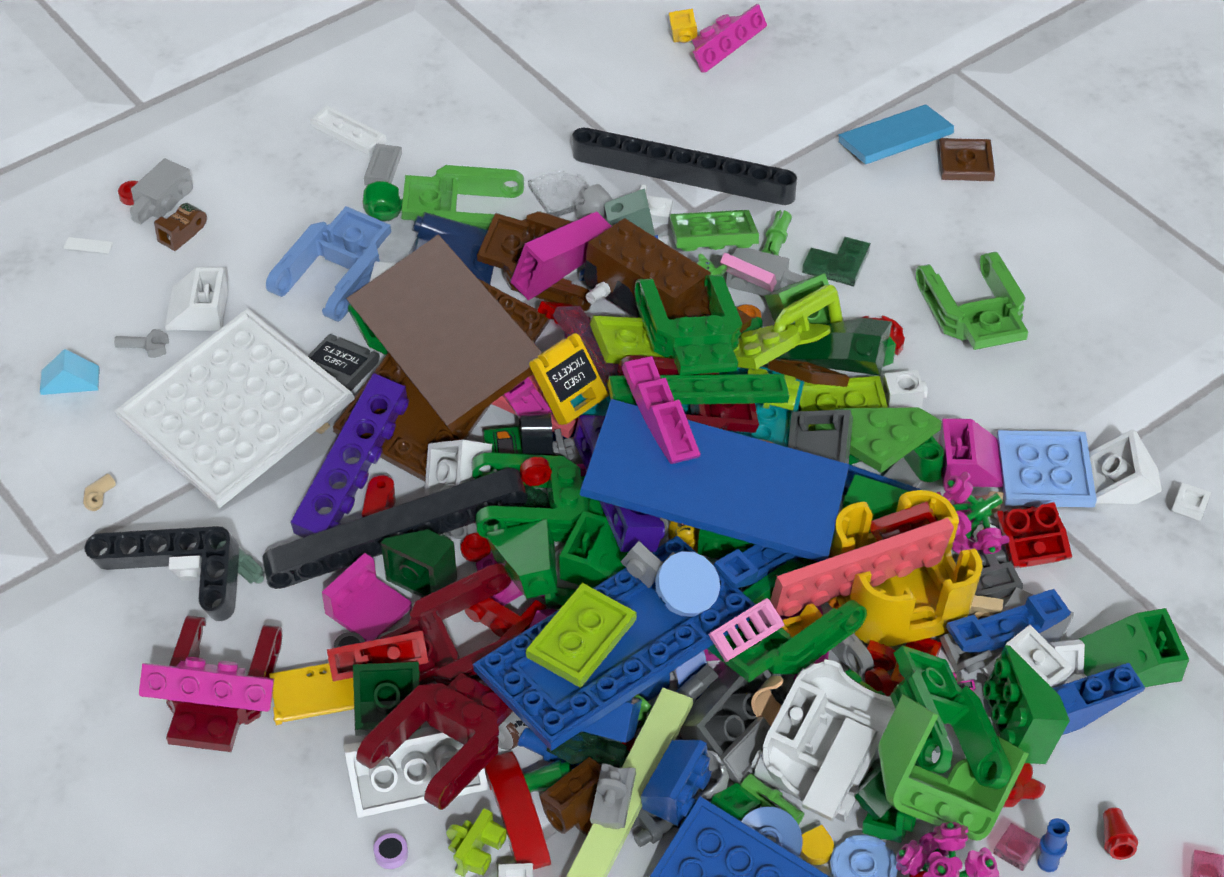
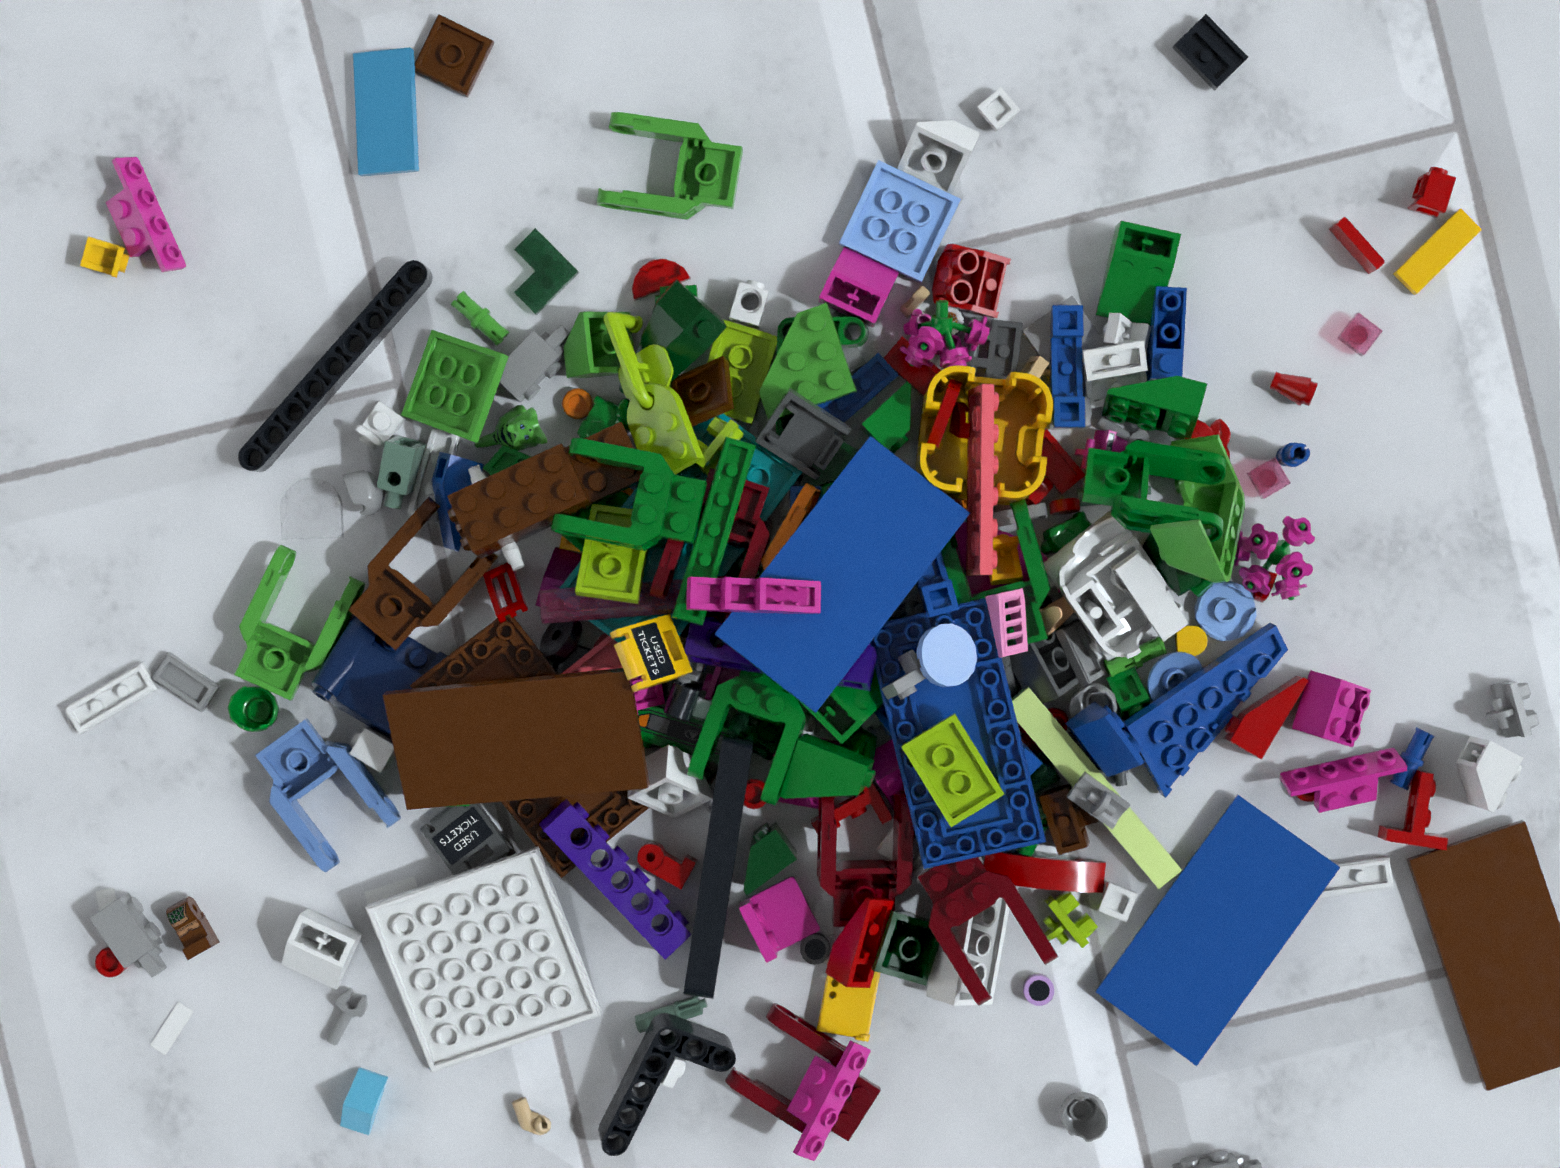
camera: 65 degrees left, 40 degrees up
dark pink slope [511,211,612,300] -> none
red tile [520,457,552,486] -> none
bright pink tile [720,253,777,292] -> none

